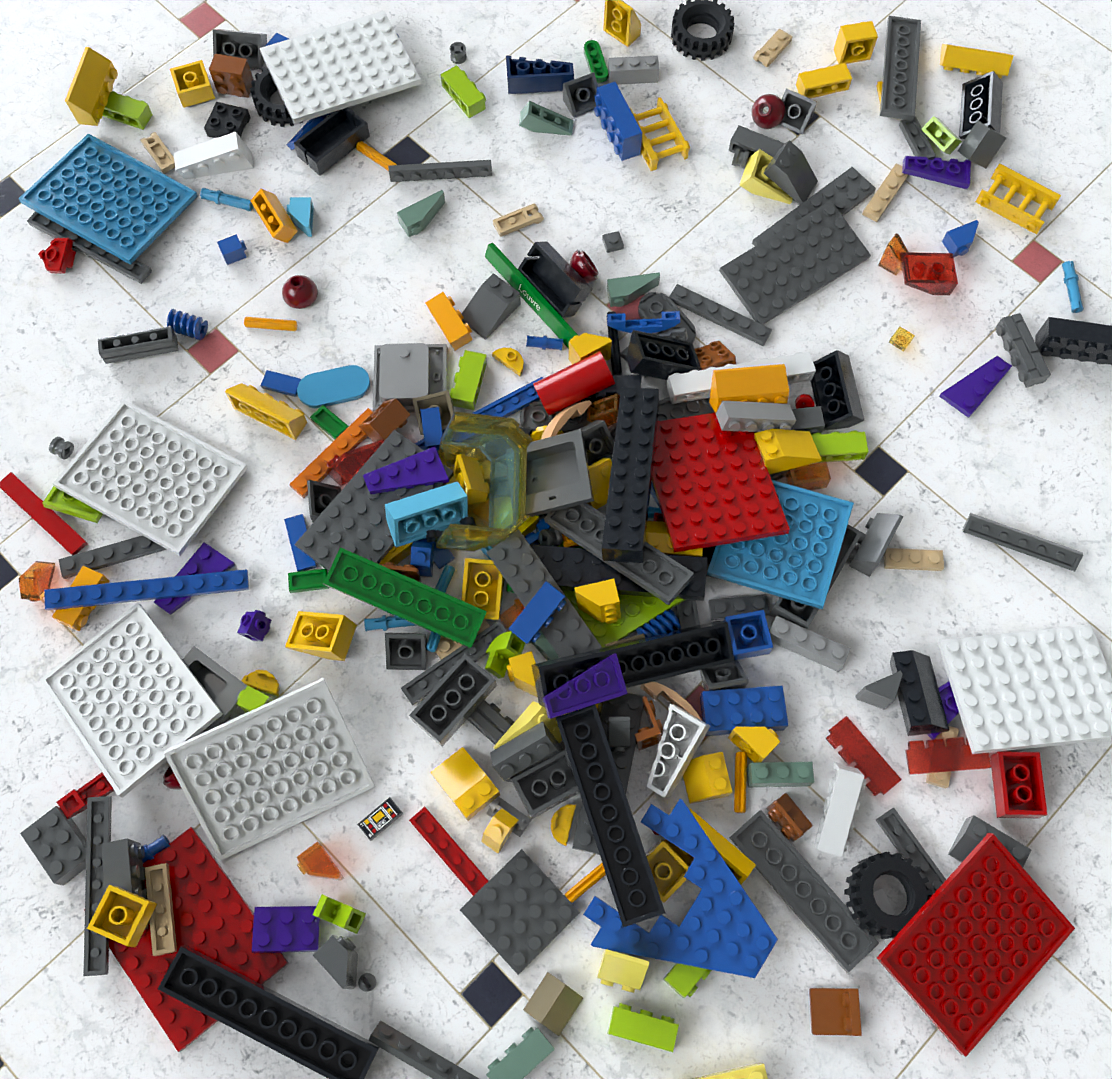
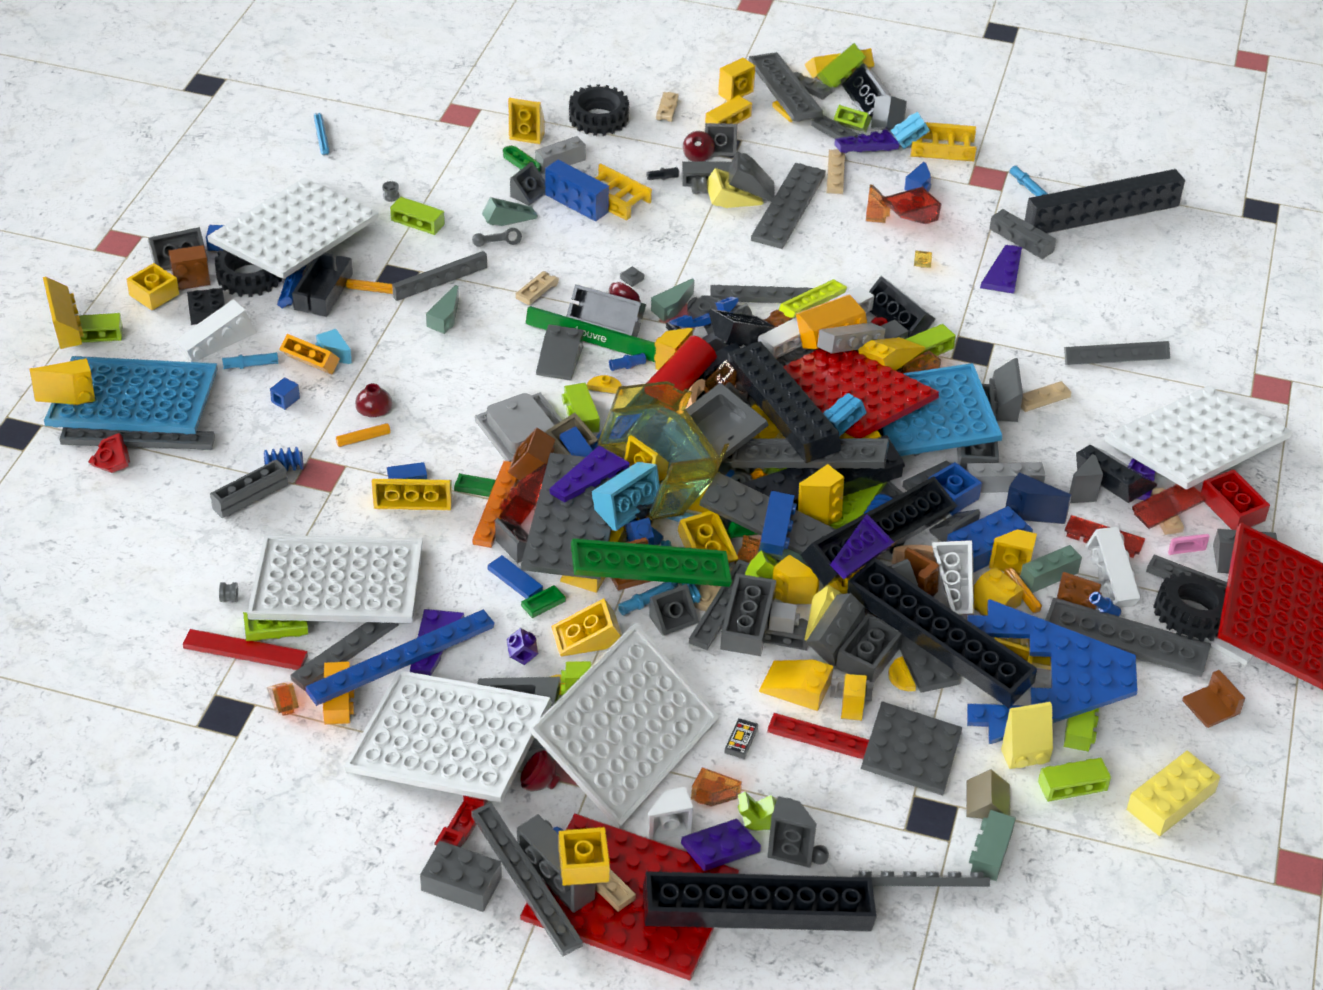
camera: 30 degrees left, 25 degrees down
tan plate [140,132,175,174] -> none
dark azure tile [297,365,370,408] -> none
light orange brick [425,292,473,351] -> none
dark blue wedge [506,55,574,94] -> none
light orange axle [565,863,606,903] -> none
dark grey plate [719,200,871,325] -> none
none -> yellow slope [30,358,95,405]
none -> dark grey piece [472,227,522,247]
none -> black axle [646,167,679,181]
none -> white slope [648,787,693,841]
none -> light grey brick [769,601,800,633]
none -> neon yellow plate [779,279,847,318]
none -> dark grey hinge [794,72,833,100]
none -> lime brick [817,43,866,88]
none -> dark azure brick [823,393,866,436]
none -> medium azure brick [891,112,930,149]
none -> dark blue slope [1005,472,1072,524]
none -> blue pin [1089,592,1121,616]
none -> bright pink slope [1168,534,1210,555]

